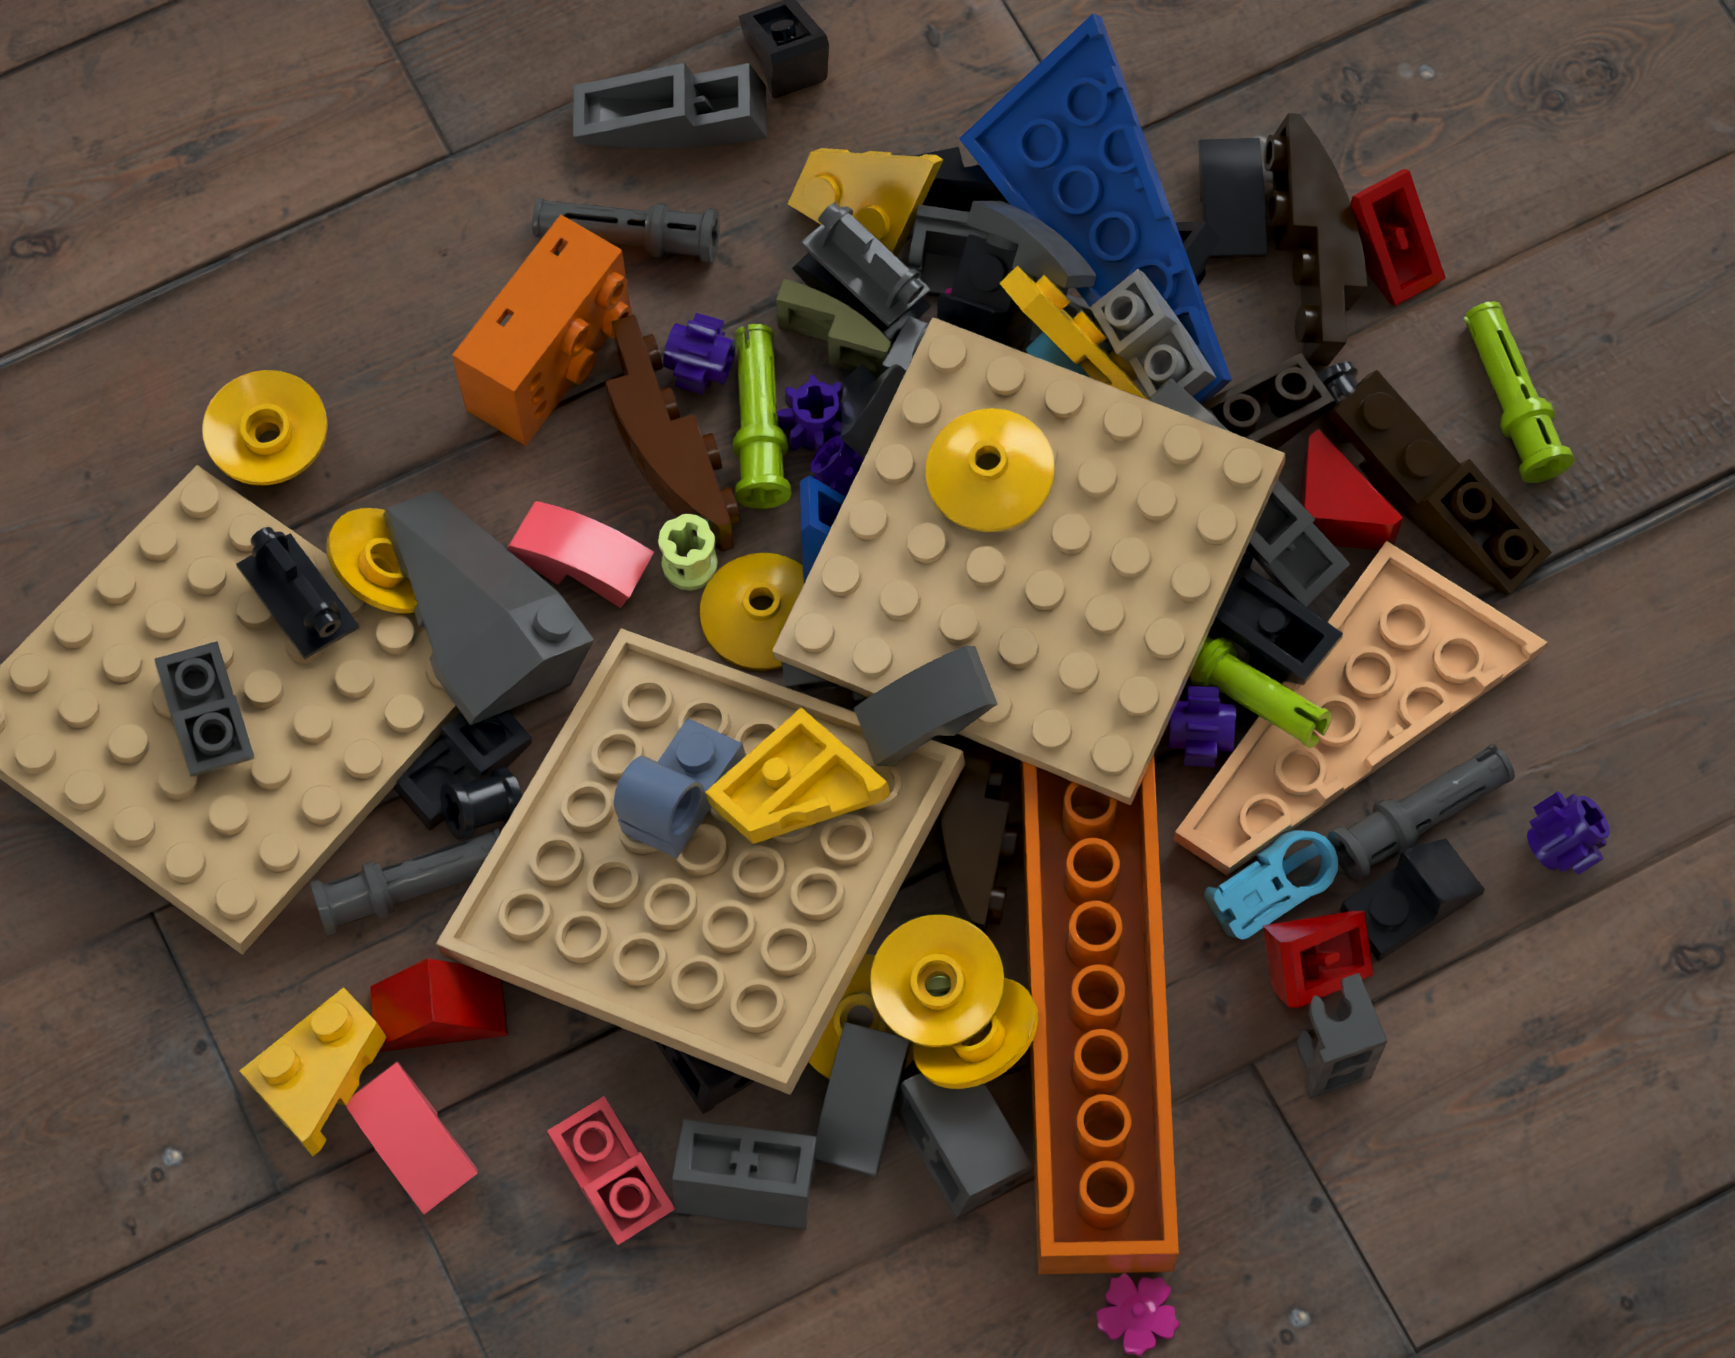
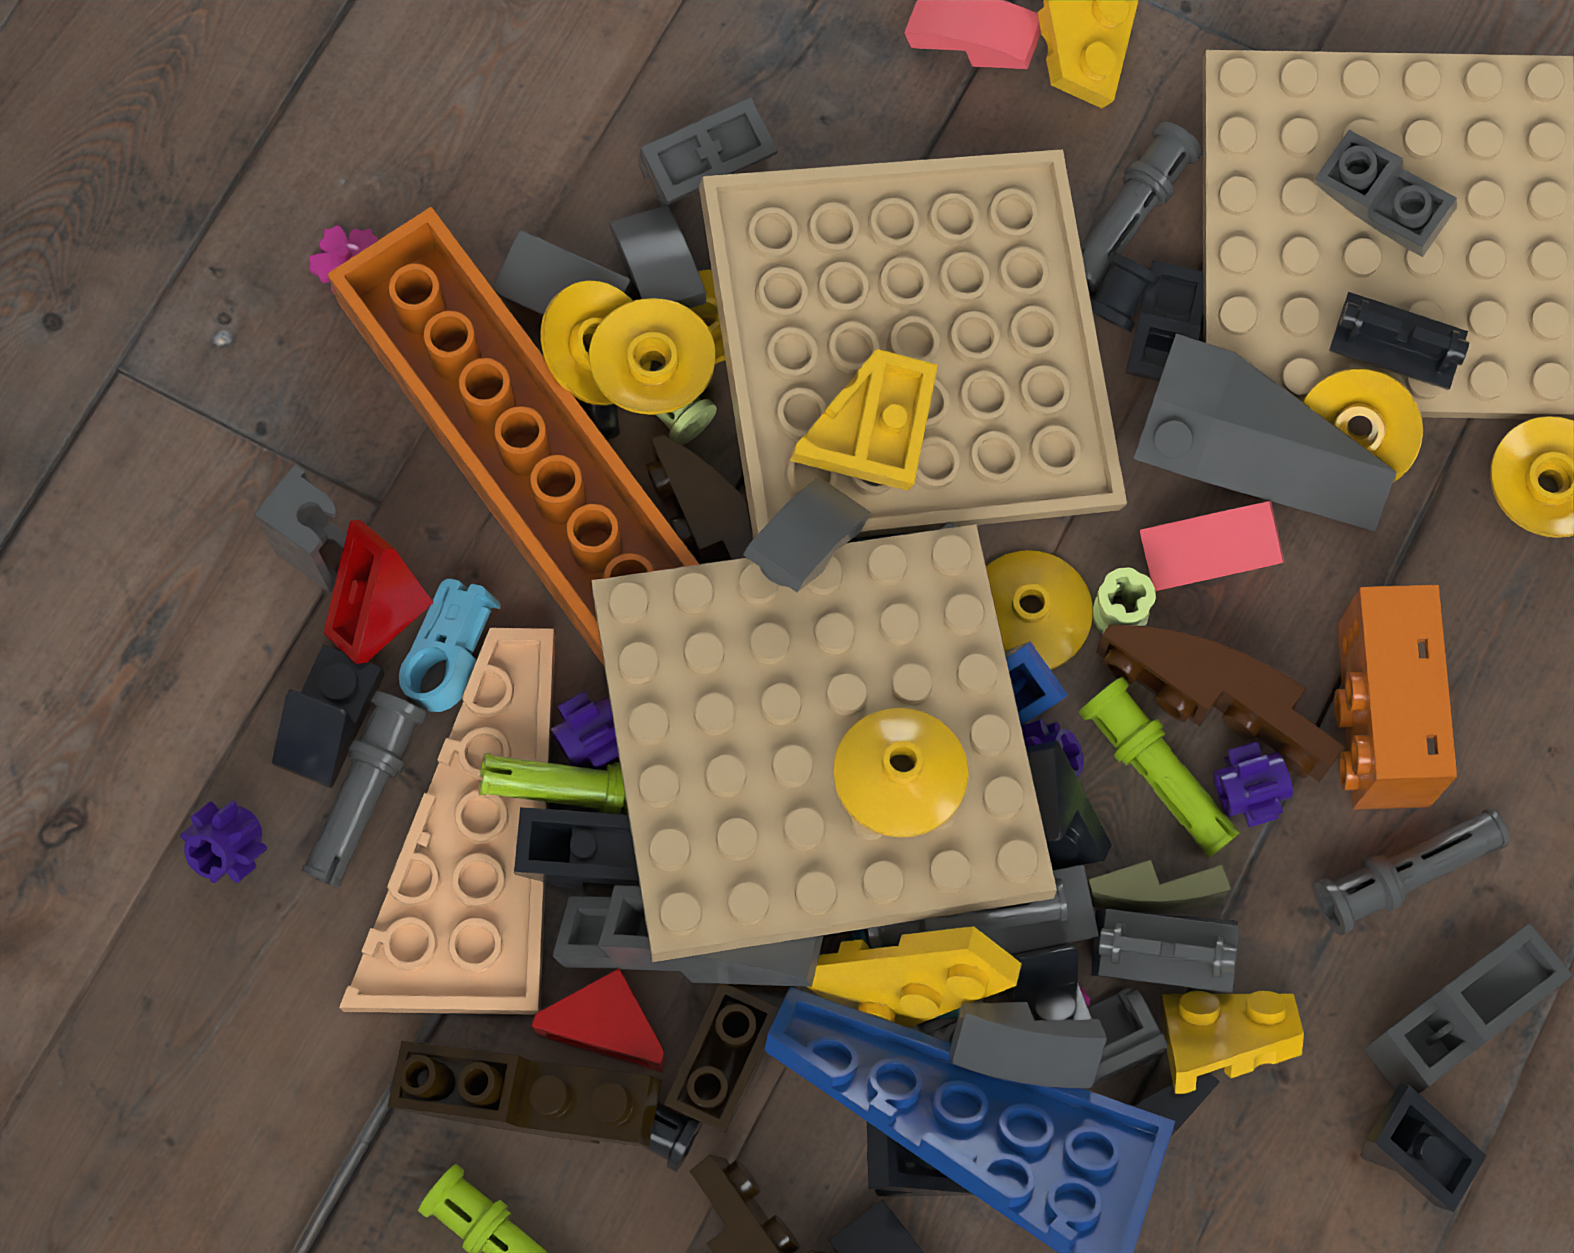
camera: 145 degrees right, 5 degrees up
red slope [370,958,508,1052] -> none
coral slope [546,1096,675,1245] -> none
sand blue plate [613,718,746,859] -> none
dark purple gear [777,375,843,453] -> none
light grey slope [1090,269,1217,397] -> none

